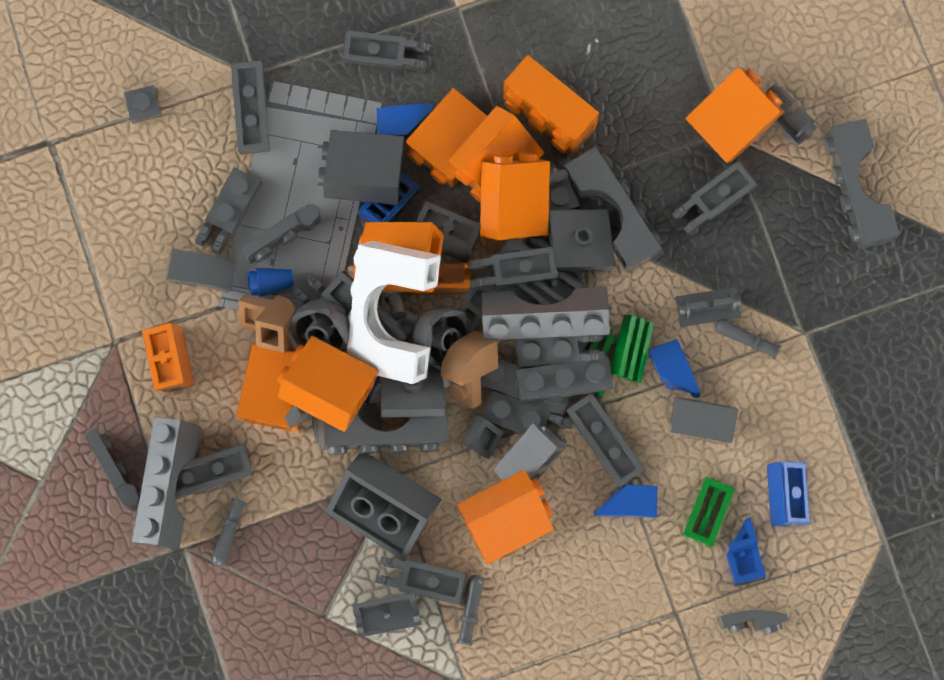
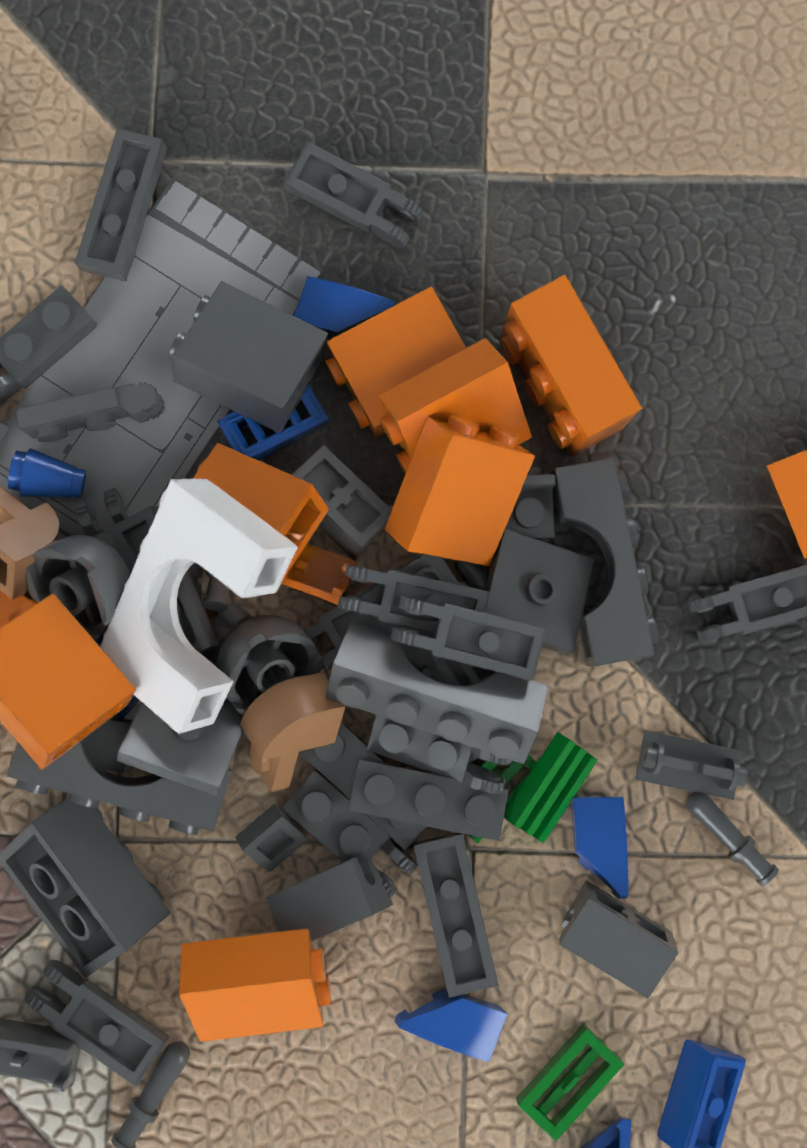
camera: 15 degrees right, 5 degrees up
none -> dark grey hinge [390,596,546,680]

